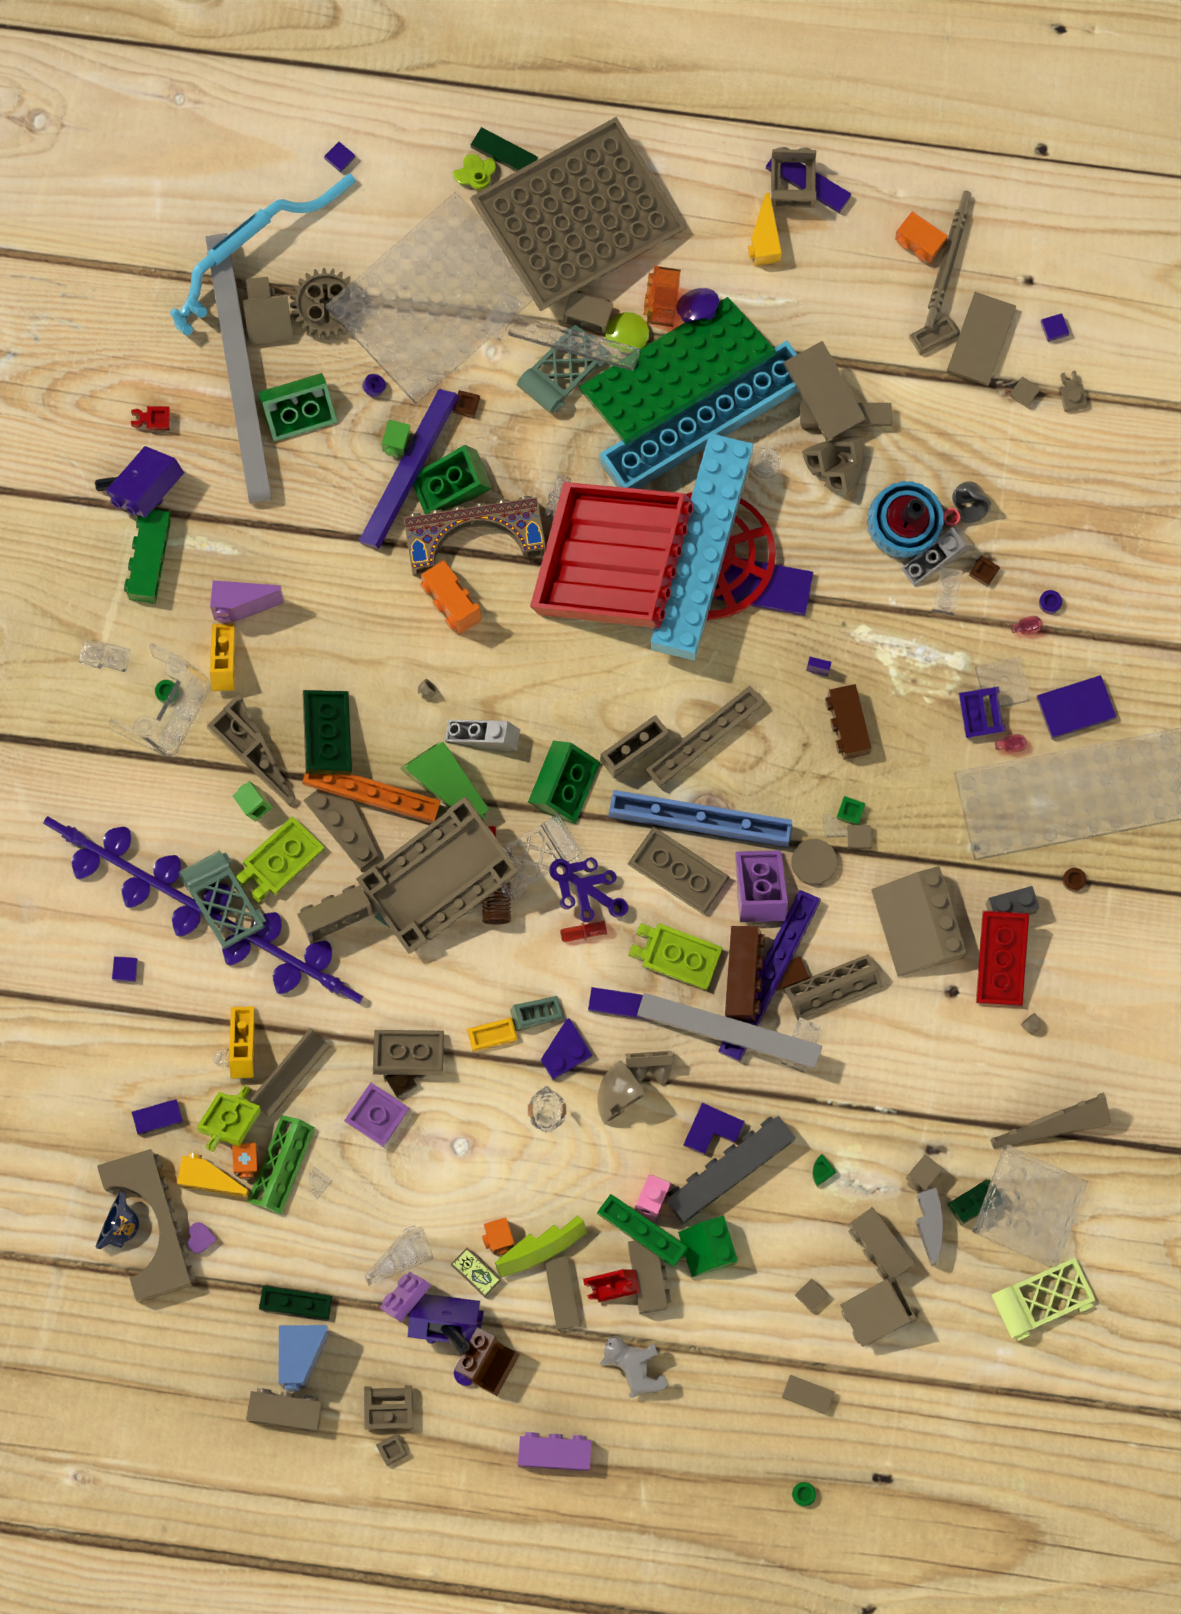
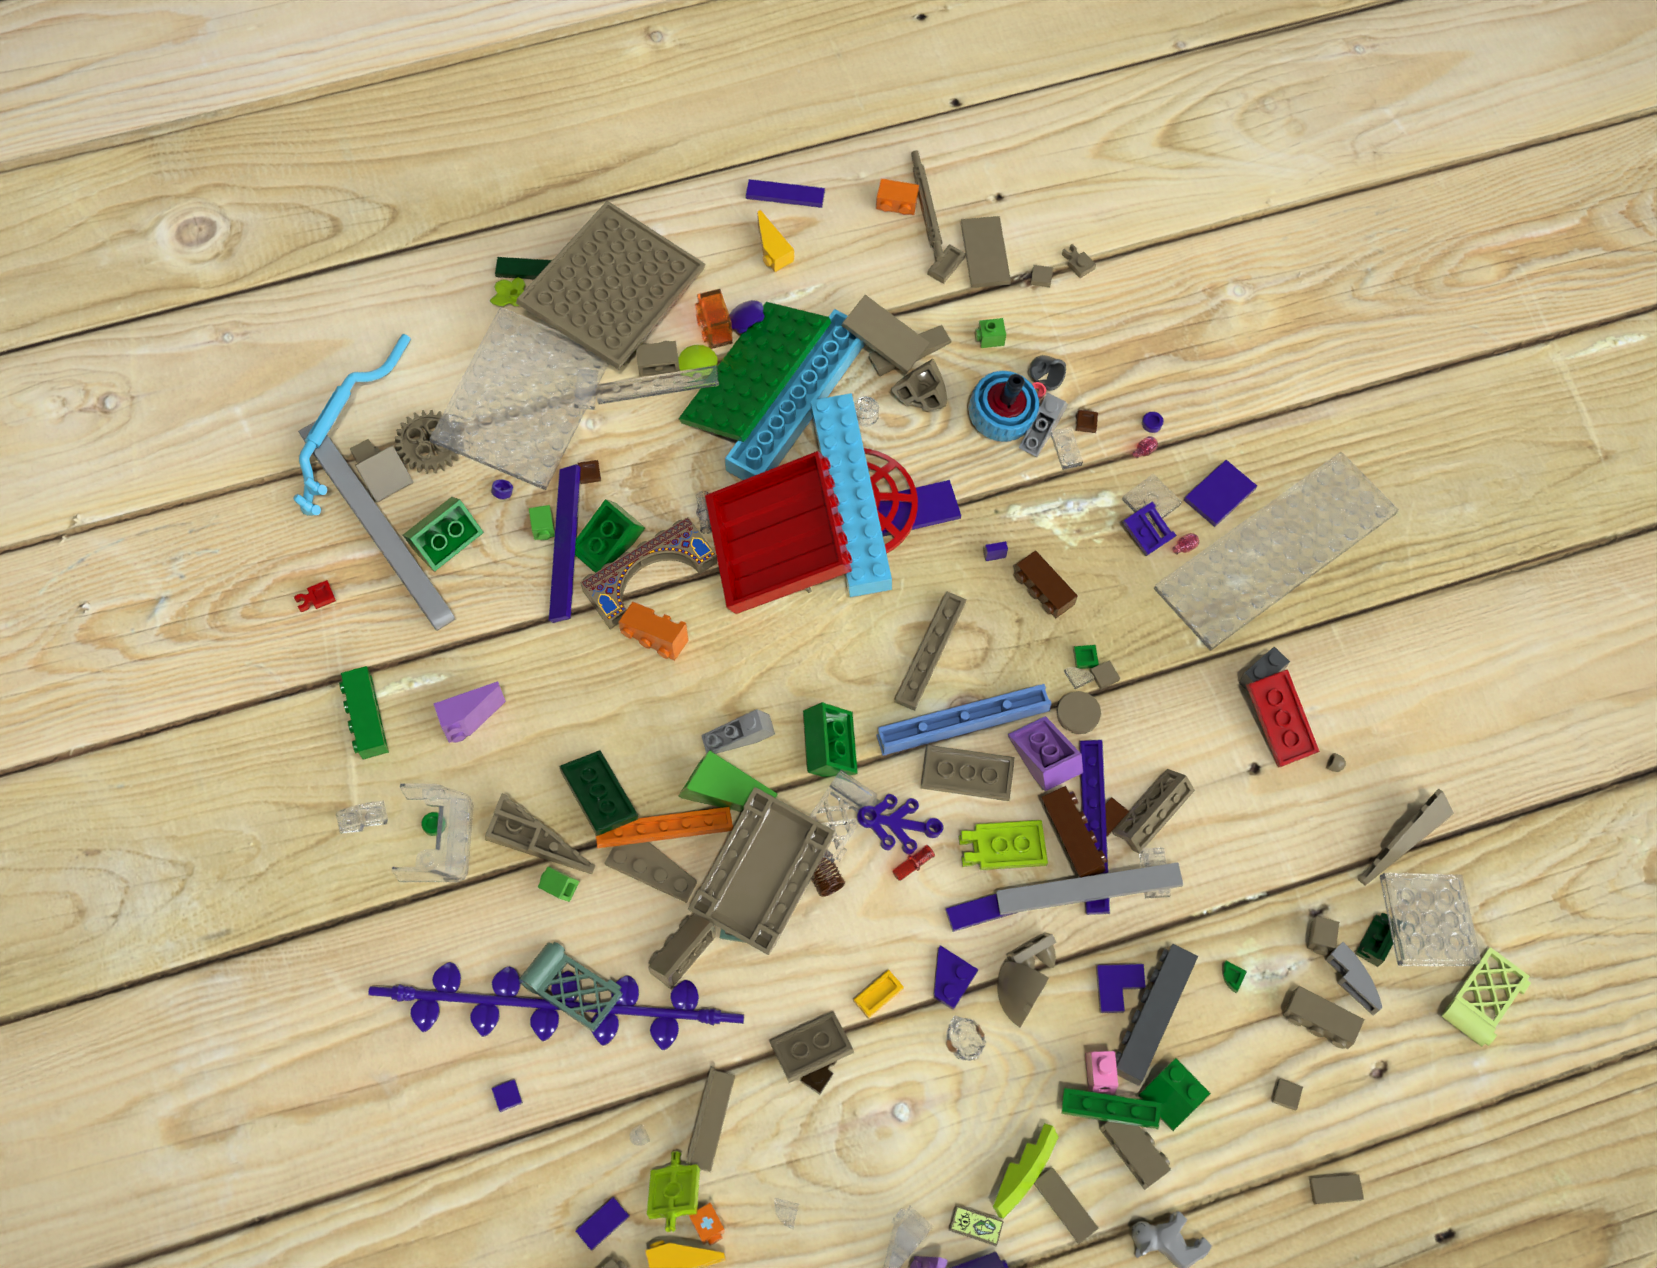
camera: 25 degrees left, 10 degrees down
dark purple piece [95,446,184,518] -> none
yellow slope [210,623,235,691] -> none
yellow slope [229,1006,255,1079] -> none
lime tile [236,816,325,903] -> none
bright green fence [247,1115,315,1214] -> none
dark purple tile [324,142,355,173] -> none
medium lavender plate [344,1083,410,1147] -> none
dark tan hinge [418,679,438,699] -> none
orange brick [482,1217,514,1256] -> none
sand green slope [510,996,563,1031] -> none
sand green piece [517,324,609,413] -> none
red hinge [583,1269,640,1302] -> none
dark tan brick [600,715,669,778] -> none
dark tan window [771,147,816,208] -> none
dark tan brick [840,1276,917,1347] -> none
dark tan slope [871,866,967,976] -> none
dark purple tile [1040,313,1069,342] -> none
reddish brown tile [1063,868,1086,892] -> none
none -> bright green brick [975,318,1006,348]

